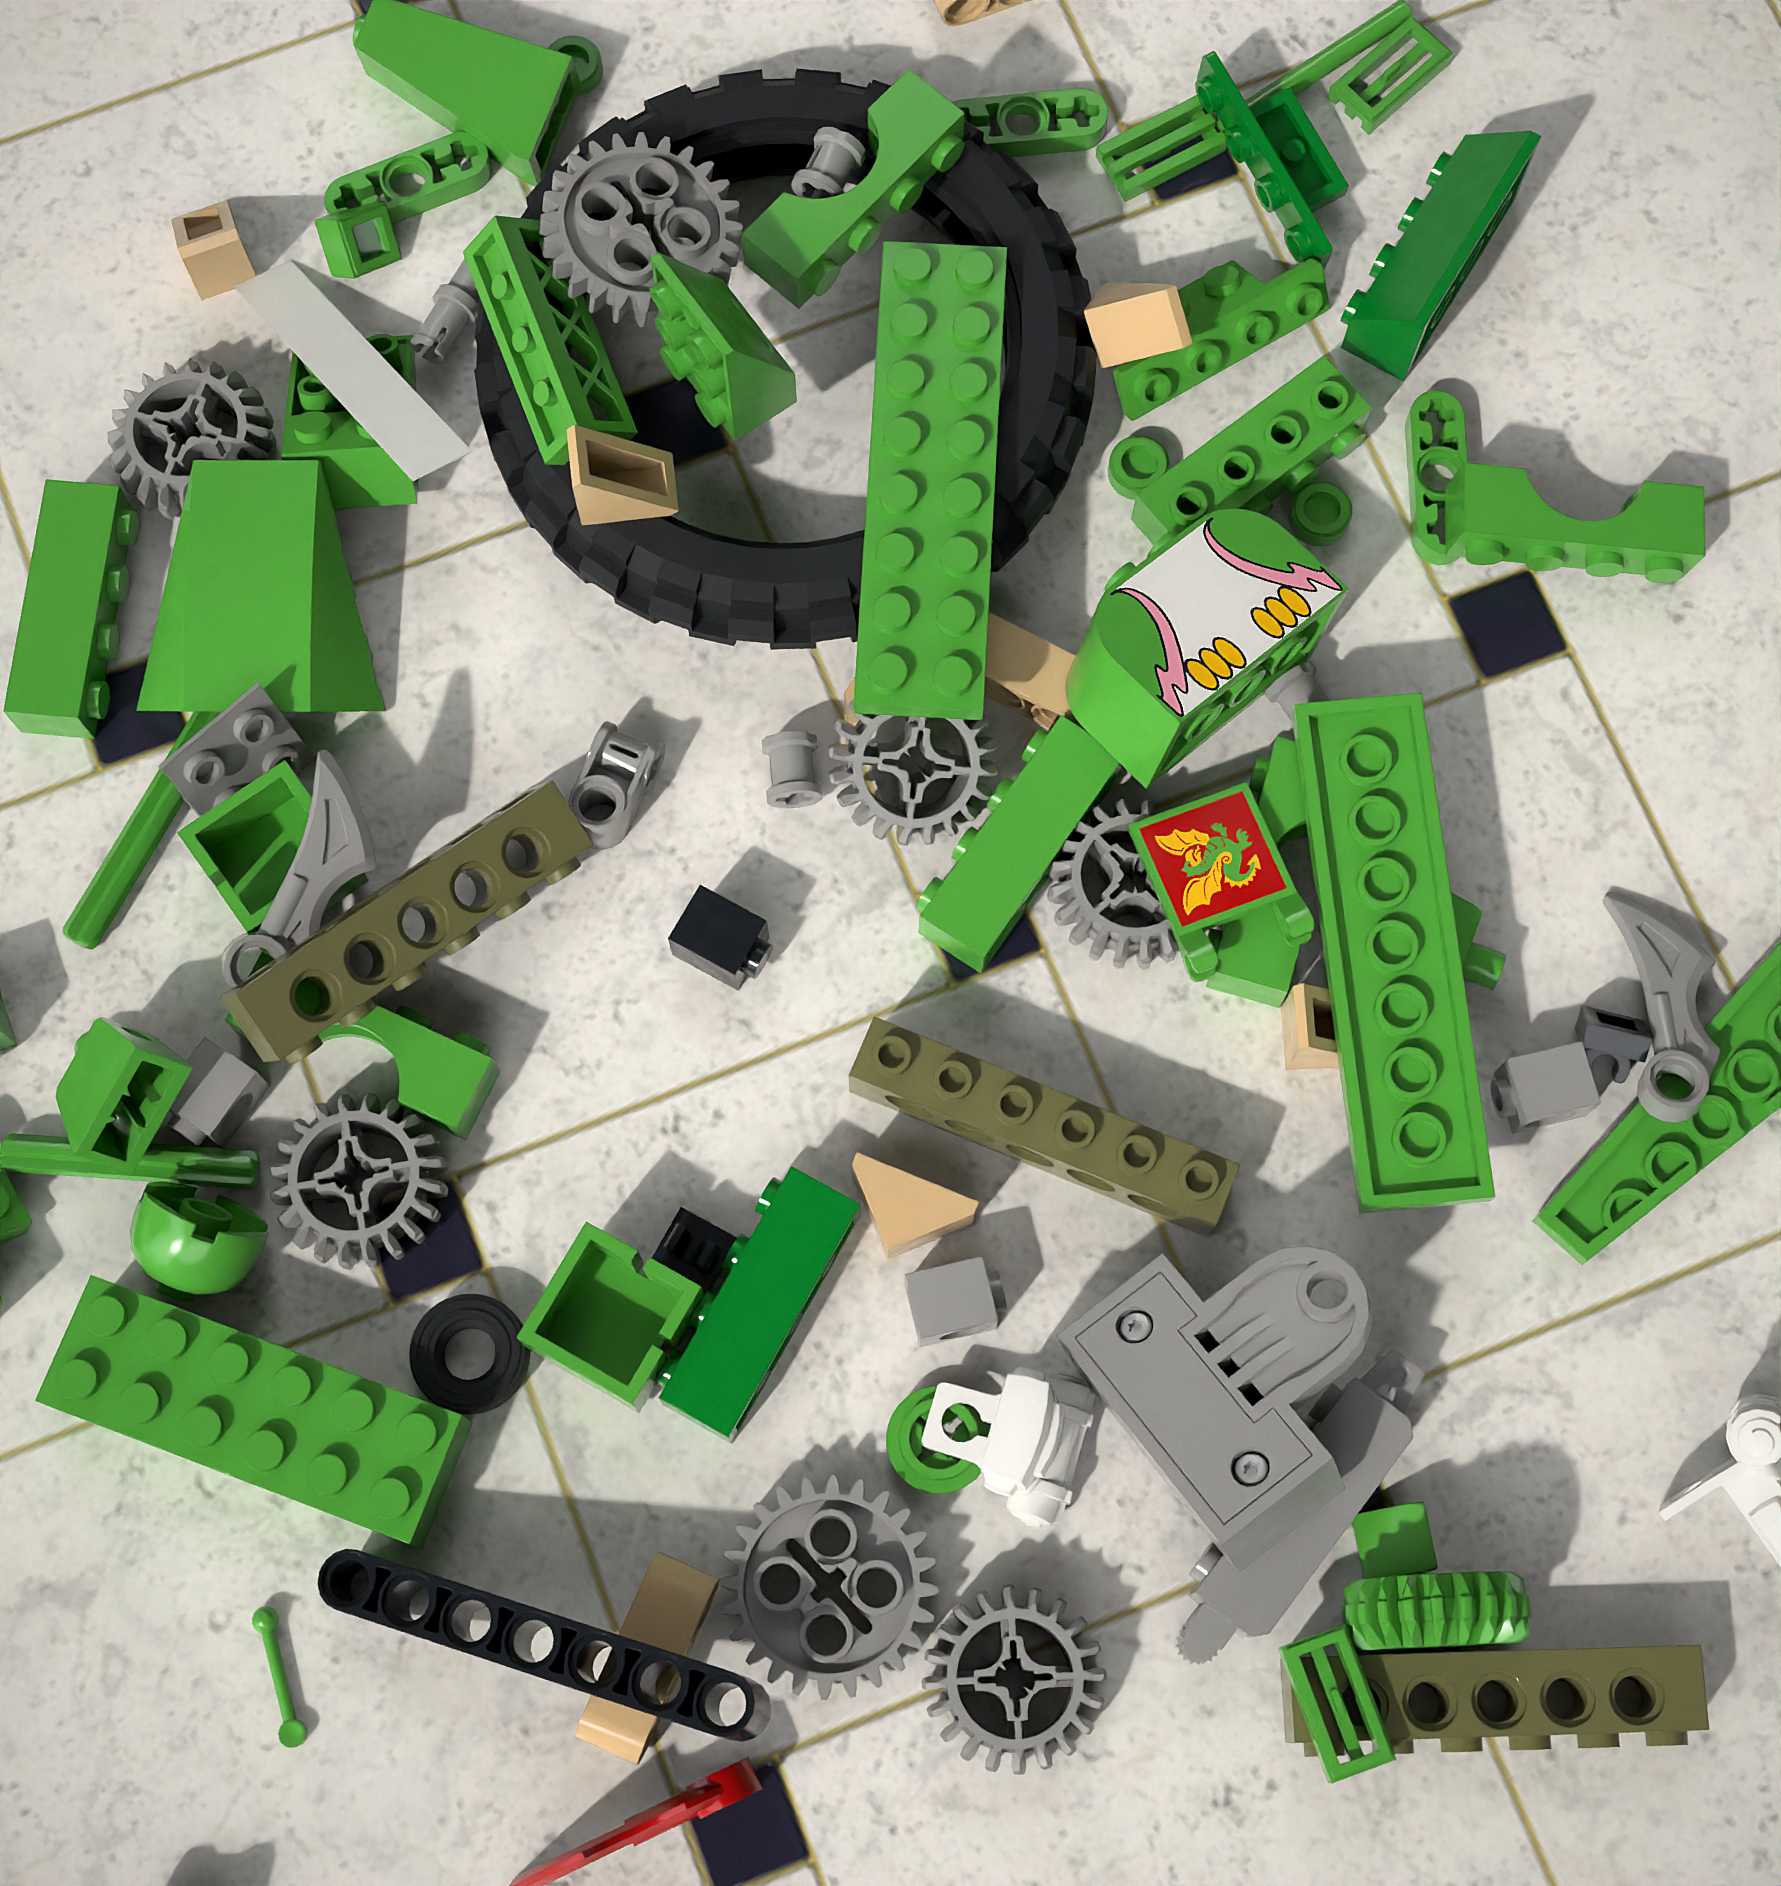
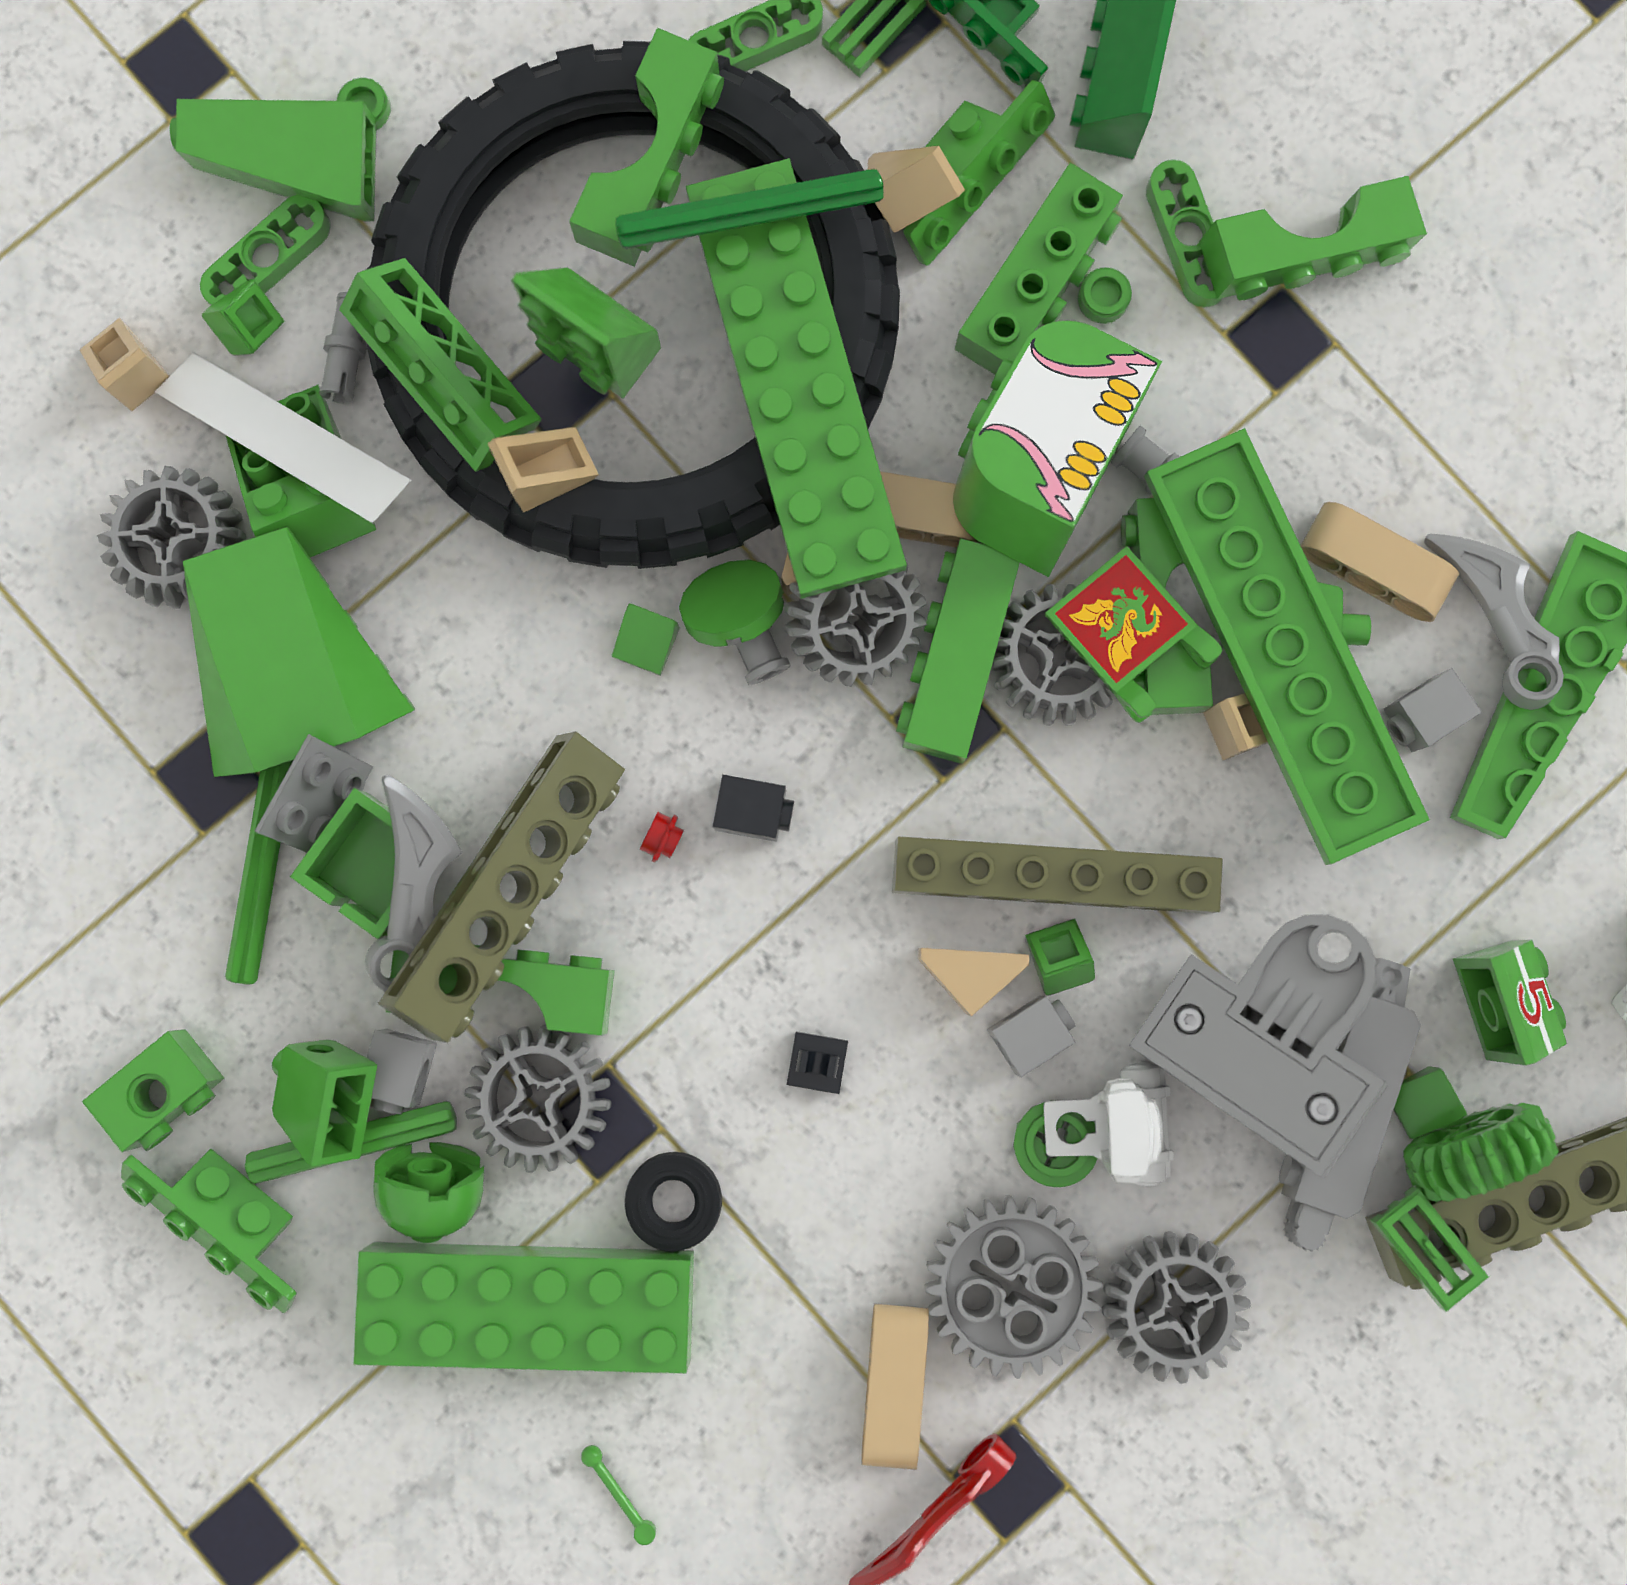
camera: 20 degrees left, 10 degrees up
bright green brick [3,479,140,739] -> none
black beam [317,1549,772,1742] -> none
bright green piece [516,1221,705,1413] -> none
light grey gear [539,132,743,327] -> none
light grey piece [568,721,666,850] -> none
green brick [656,1166,861,1444] -> none
light grey bush [791,127,865,199] -> none
bright green tile [1108,436,1170,500] -> none
black tile [1575,1005,1653,1084] -> none
none -> bright green slope [612,603,680,676]
none -> green axle [616,169,884,249]
none -> red plate [639,812,684,862]
none -> bright green tile [679,559,784,647]
none -> bright green slope [1025,919,1095,996]
none -> tan beam [1301,502,1459,622]
none -> bright green slope [1453,940,1567,1066]

